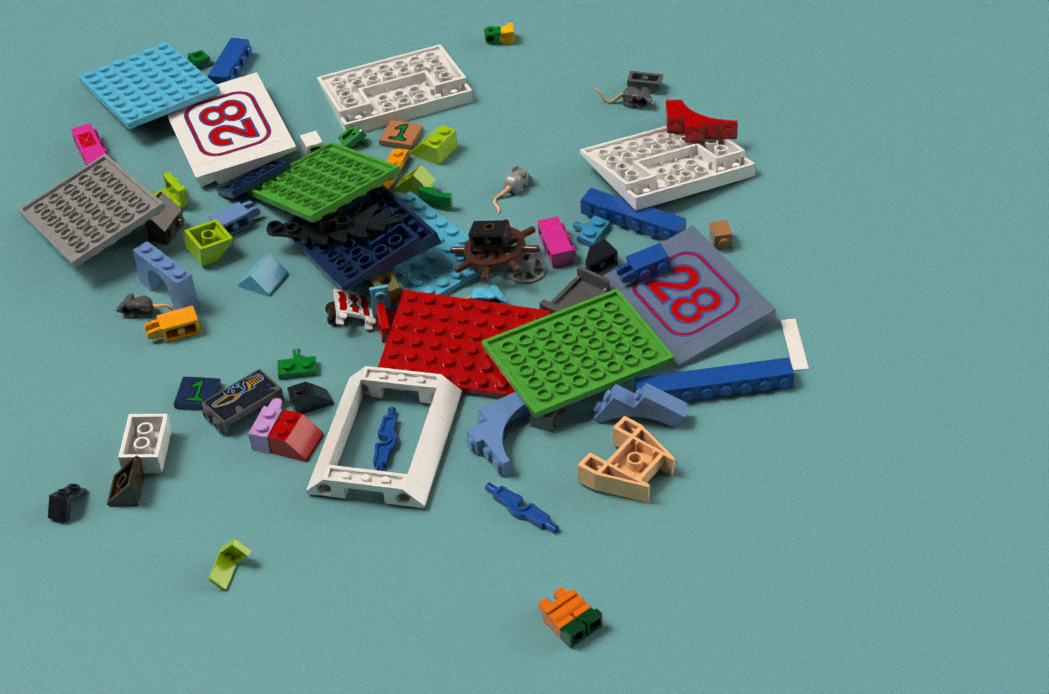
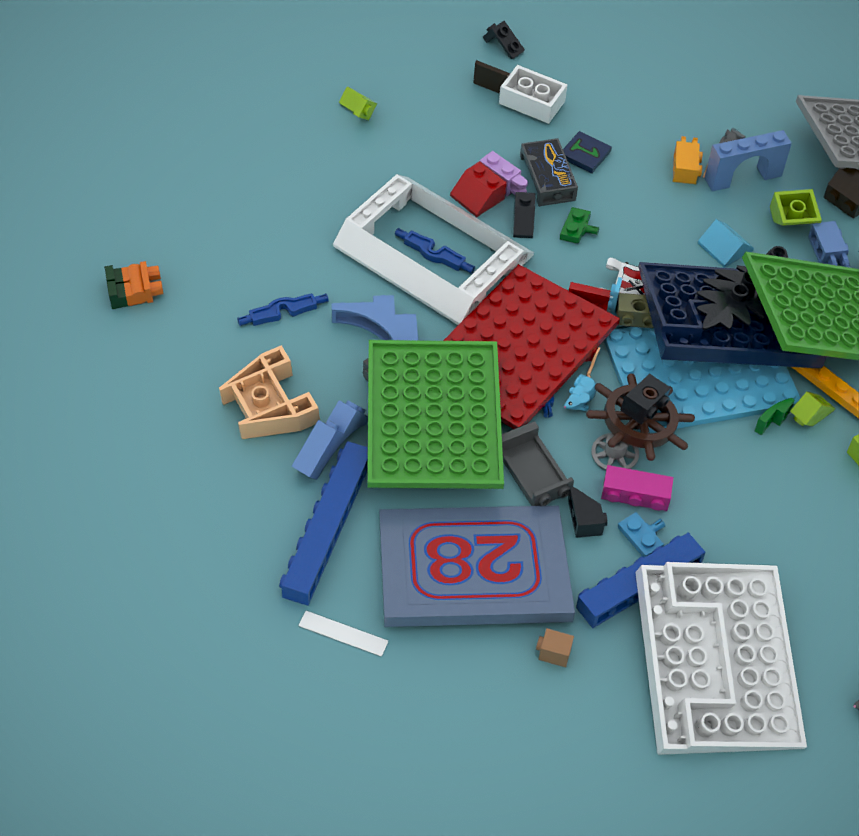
camera: 110 degrees right, 10 degrees up
light grey animal [493,165,529,214] -> none
blue hinge [616,243,671,284] -> none
red arch [665,100,738,143] -> none

